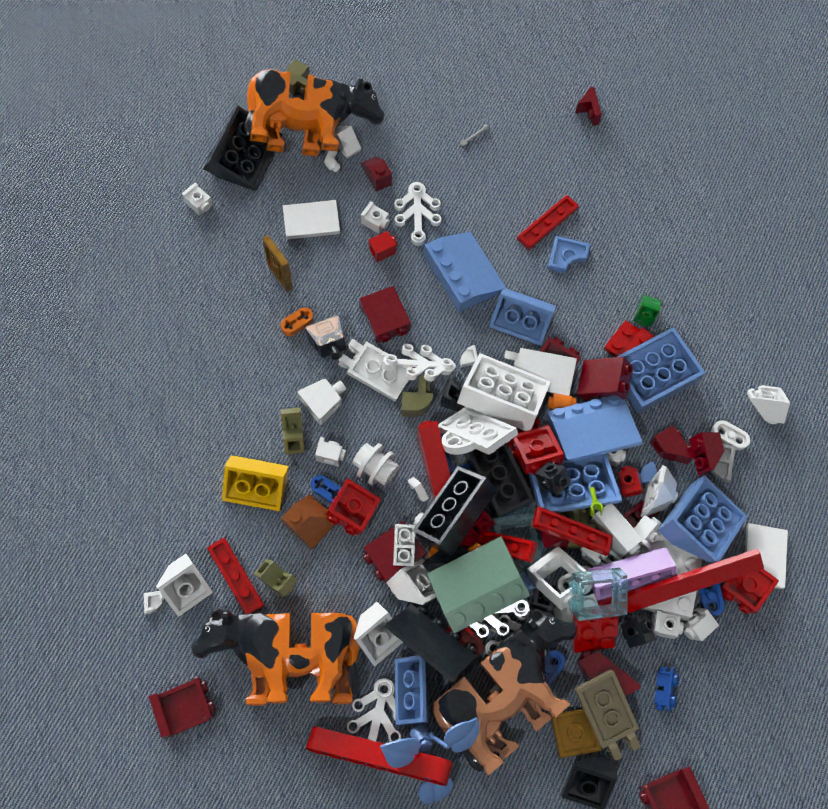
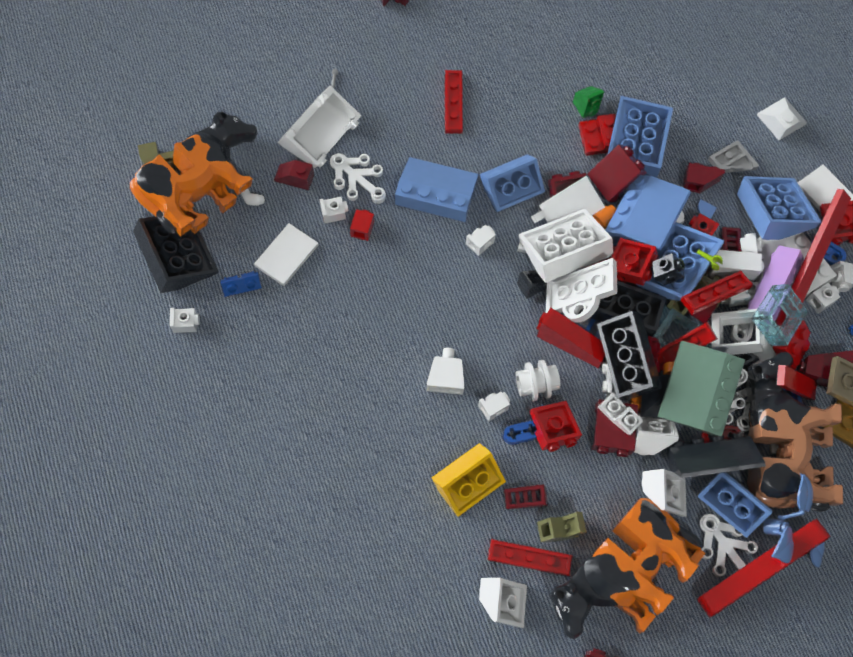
camera: 45 degrees left, 0 degrees up
white tile [144,591,165,615] -> none
pearl gold tile [262,235,293,292] -> none
orange beam [281,308,313,336] -> none
olive brick [281,408,305,455] -> none
dark orange slope [281,494,335,550] -> none
torso [305,315,346,360] -> none
white slope [334,126,361,159] -> none
white tile [338,339,412,402] -> none
dark red panel [359,286,411,343] -> none
white plant [382,344,456,381] -> none
olive brick [401,375,433,417] -> none
white tile [408,477,429,502] -> none
white tile [460,345,478,368] -> none
medium blue tile [548,236,590,273] -> none
black brick [620,614,656,648] -> none
white slope [641,466,678,517] -> none
dark red slope [689,432,724,476] -> none
white plate [711,420,750,450] -> none
white slope [747,385,790,424] -> none
none -> blue hinge [220,271,262,297]
none -> white windscreen [278,86,362,168]
none -> white brick [466,225,496,256]
none -> dark red slope [504,484,548,510]
none -> white slope [757,98,807,140]
none -> red tile [777,365,817,400]

